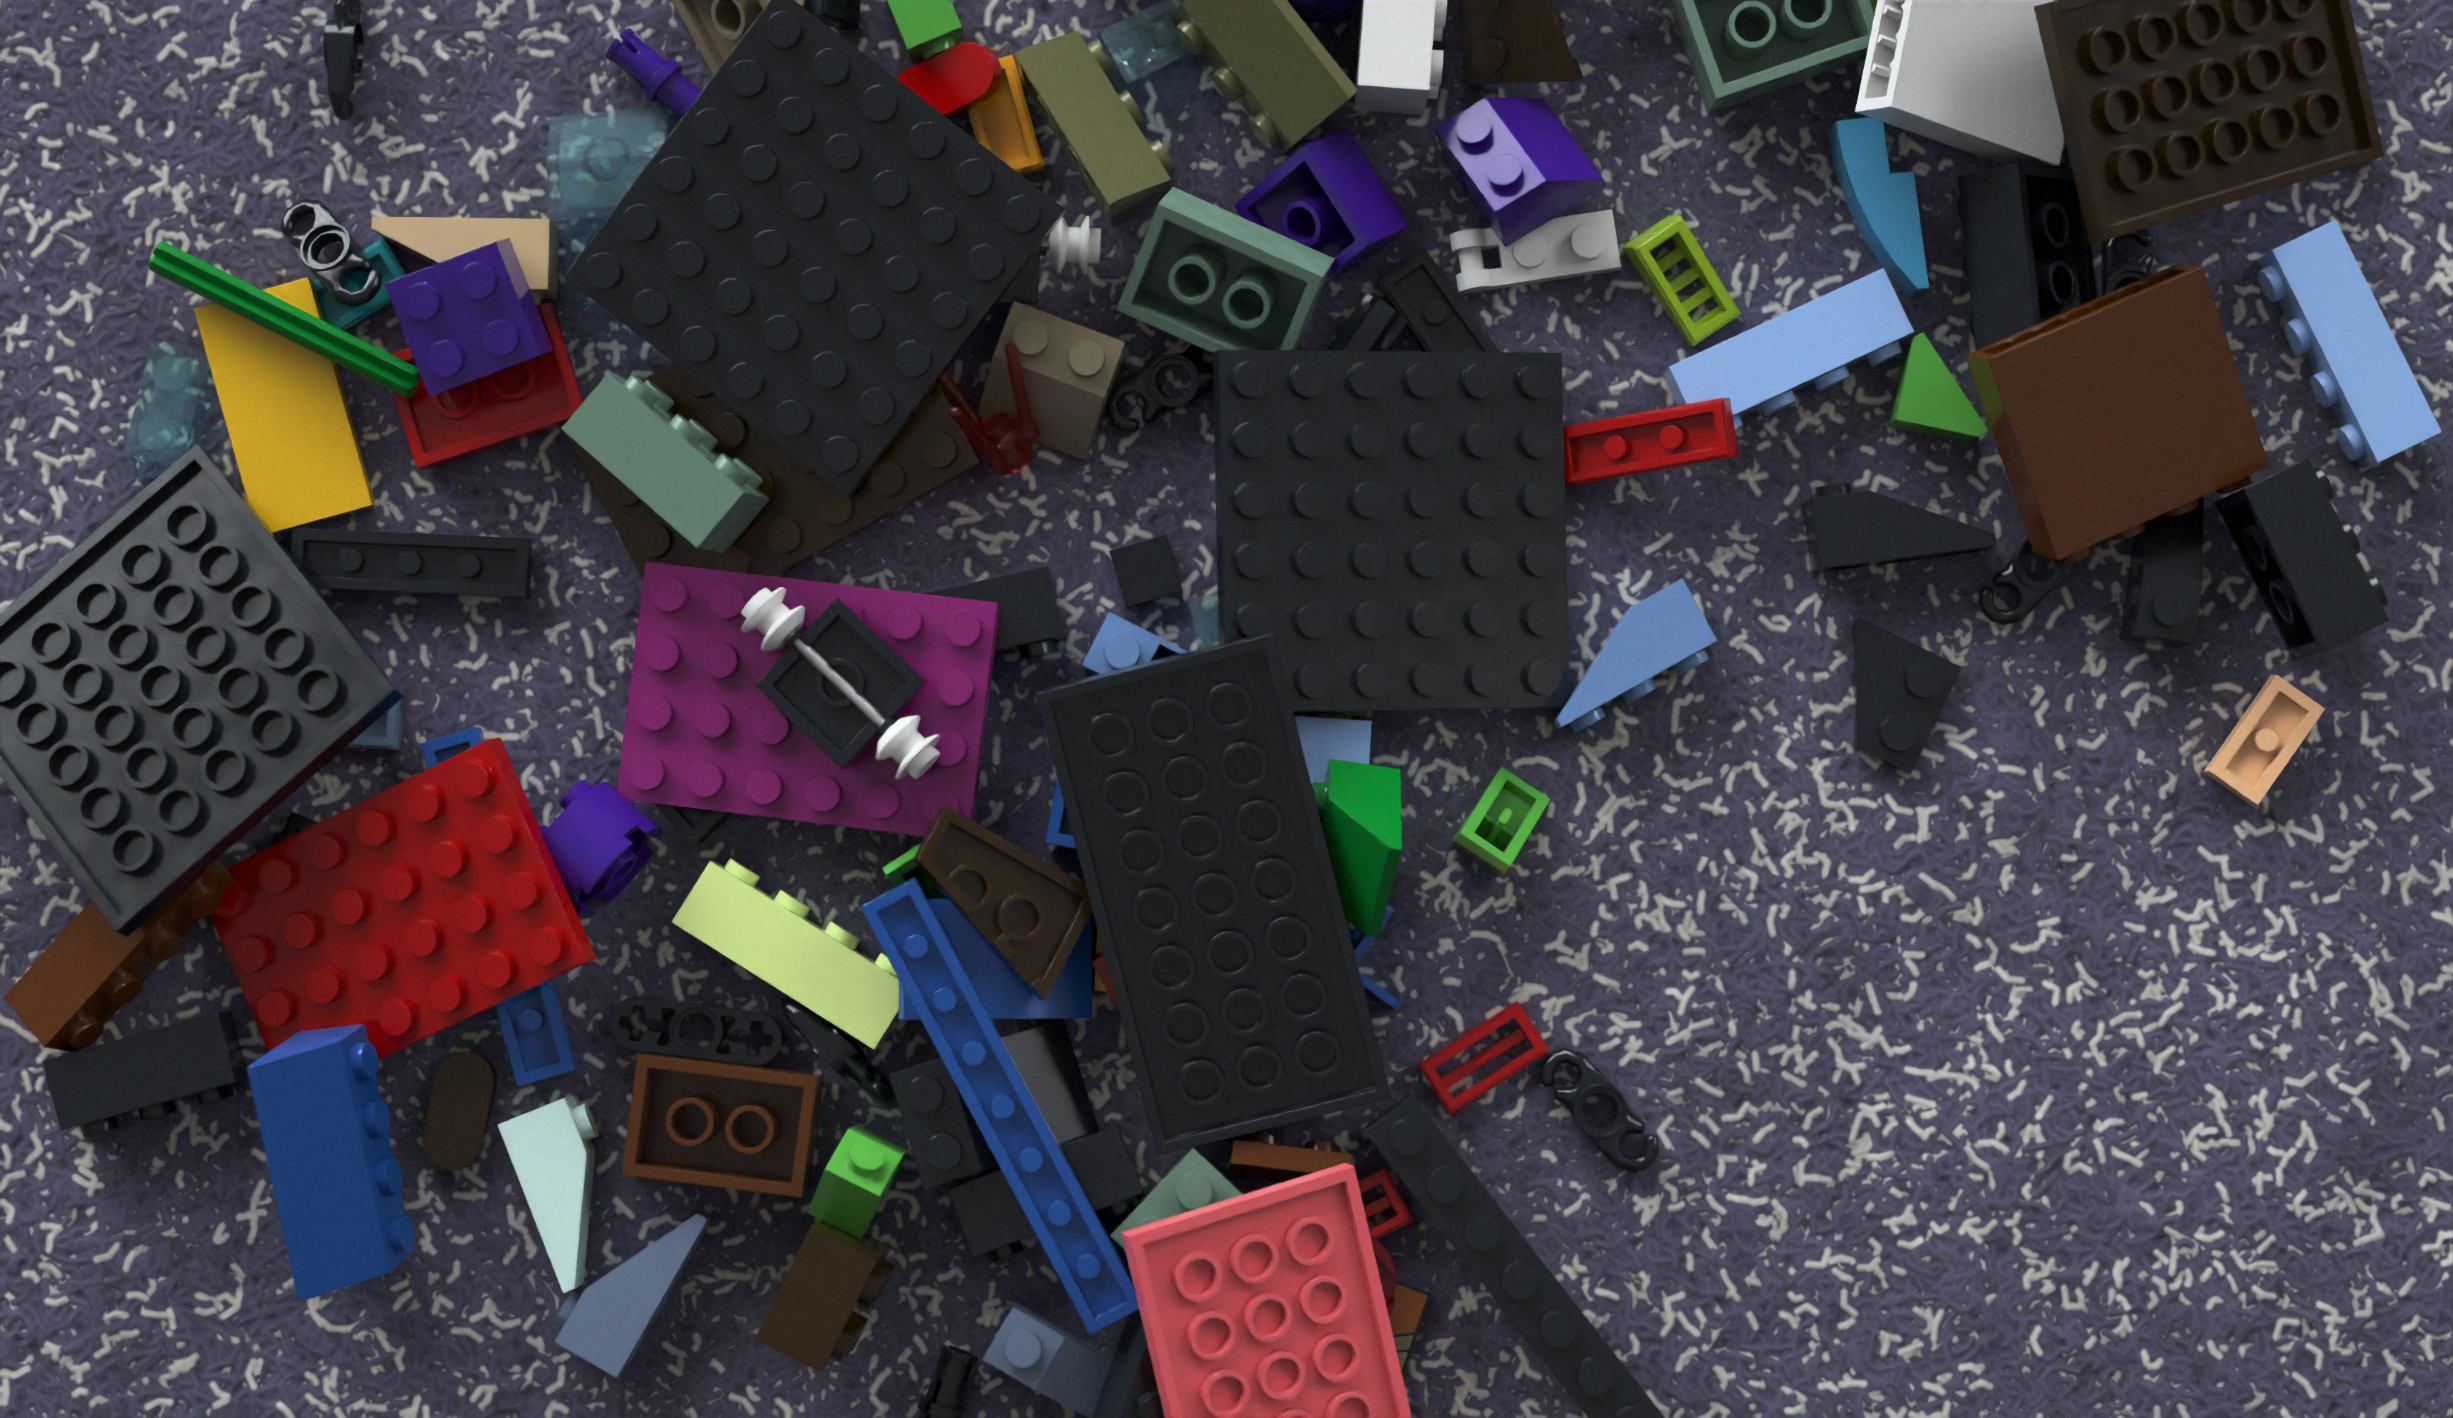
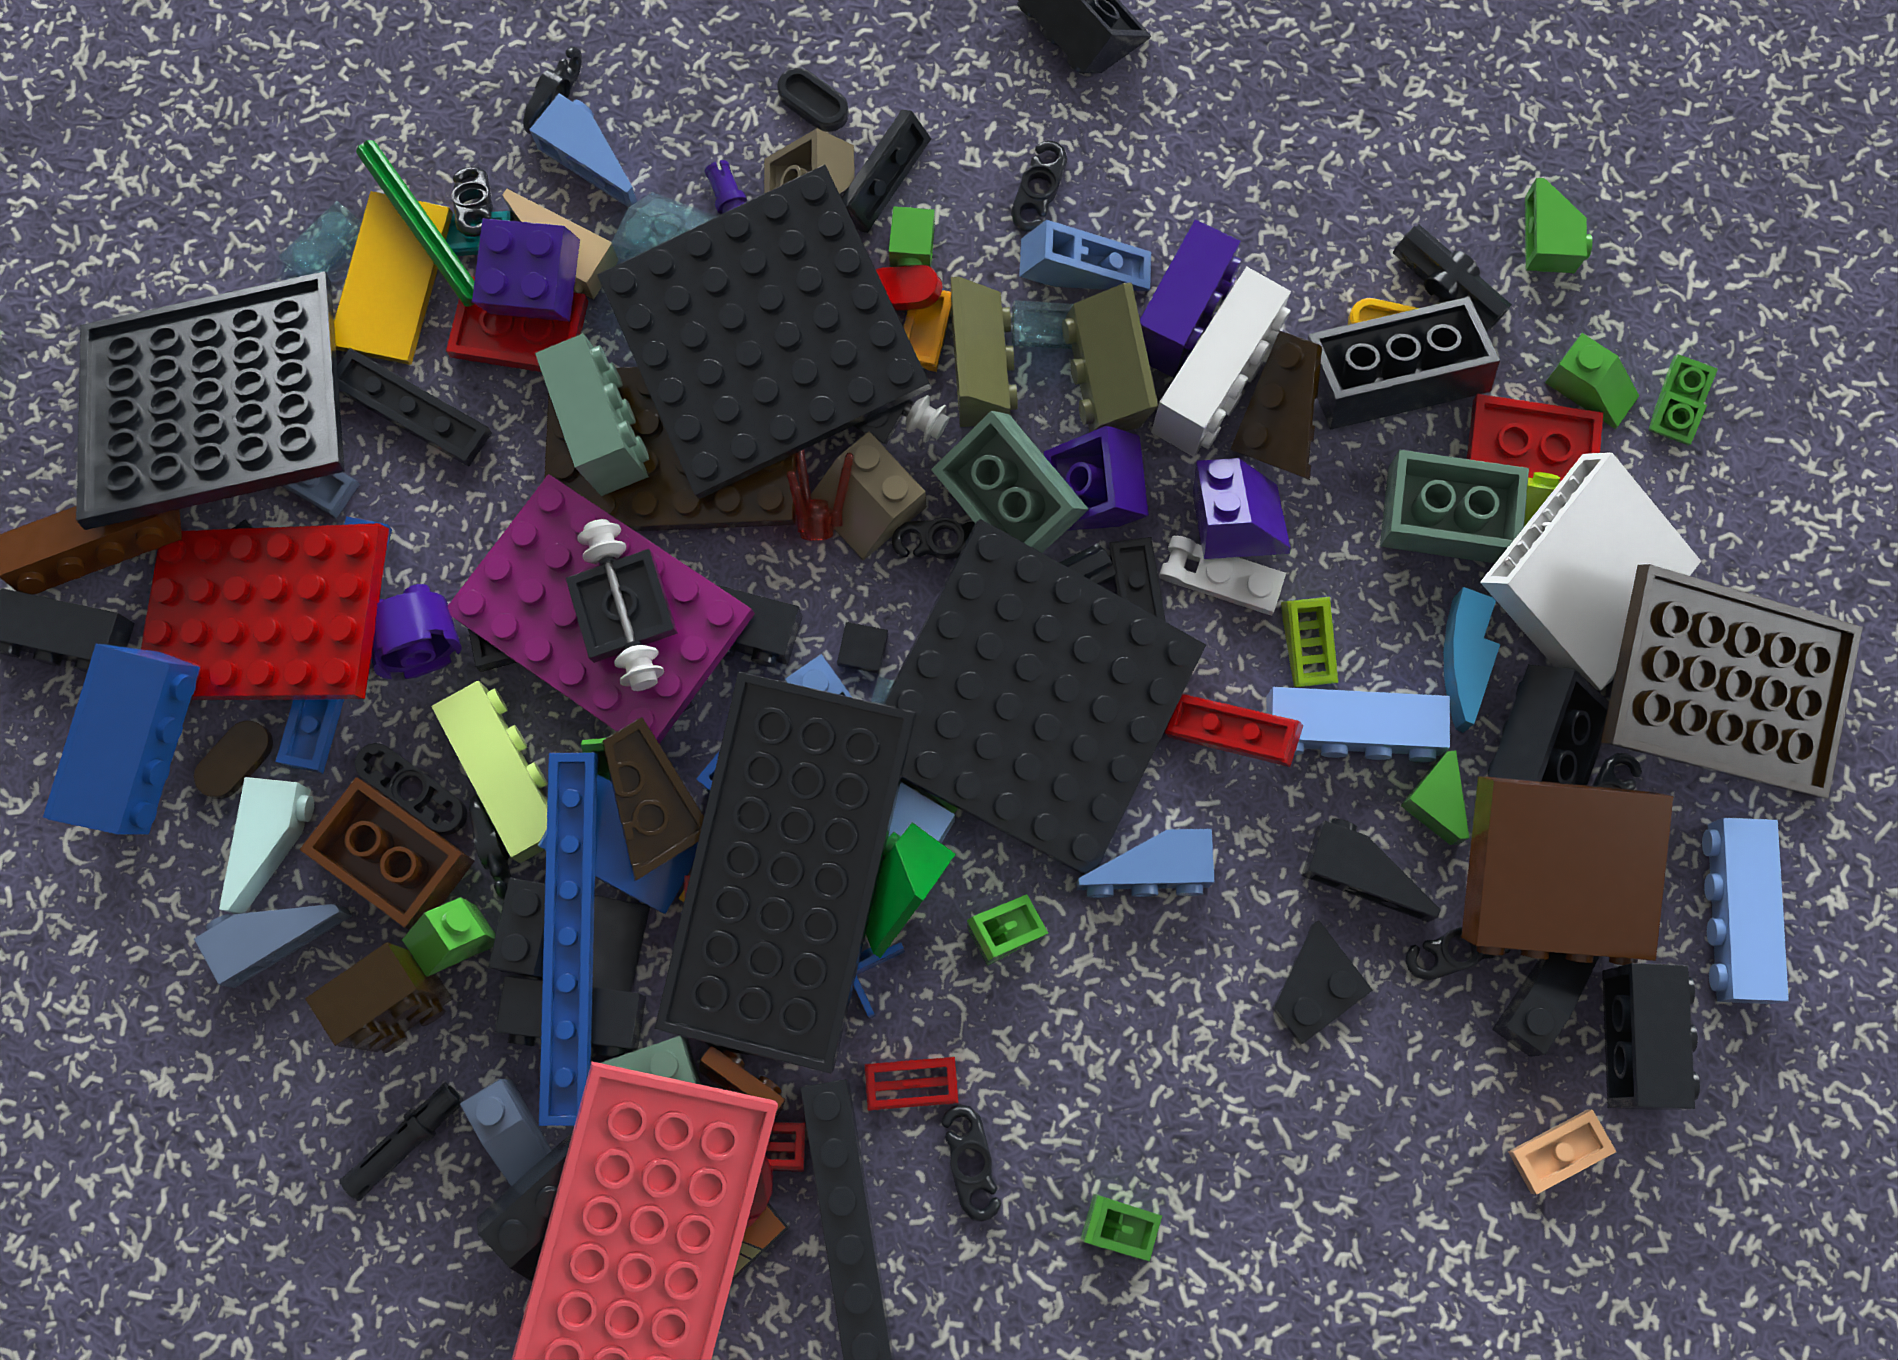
camera: 30 degrees right, 10 degrees down
none -> medium blue slope [529,93,638,211]
none -> bright green slope [1080,1193,1162,1261]

